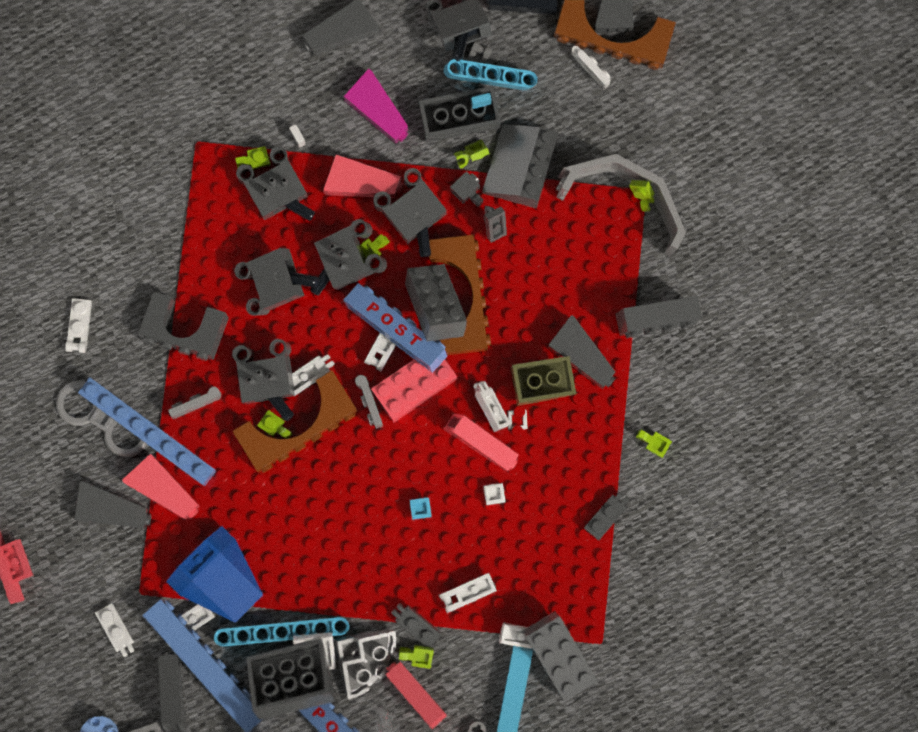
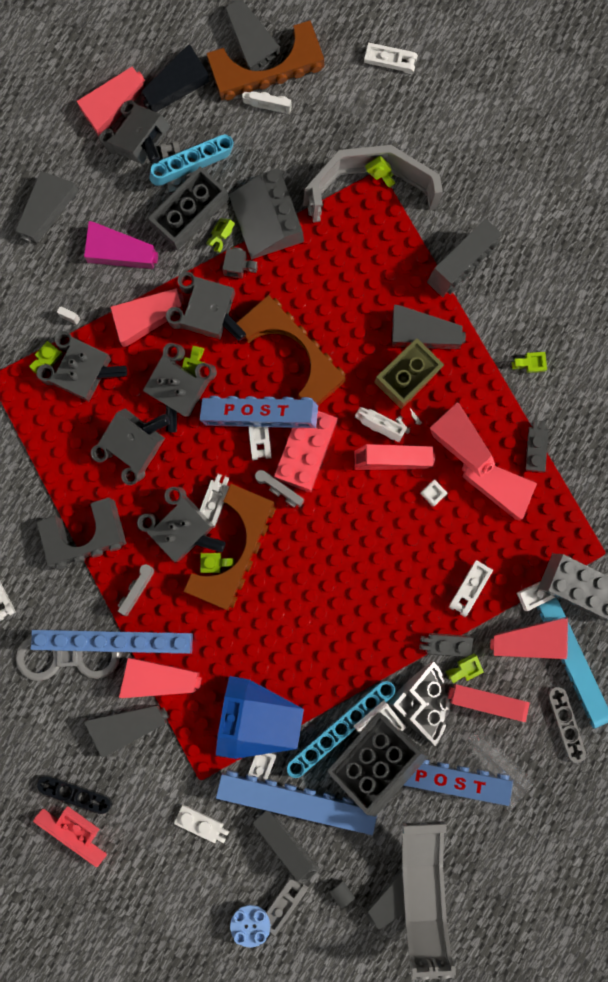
camera: 25 degrees left, 0 degrees up
dark grey brick [405,264,467,341] -> none
medium azure plate [410,498,432,520] -> none
medium azure tile [471,93,492,109] -> none
dark grey tile [484,206,507,243] -> none
none -> black beam [37,775,112,814]
none -> white plate [364,43,418,74]
none -> coral slope [430,402,495,477]
none -> coral slope [461,464,537,521]
none -> coral slope [490,617,568,659]

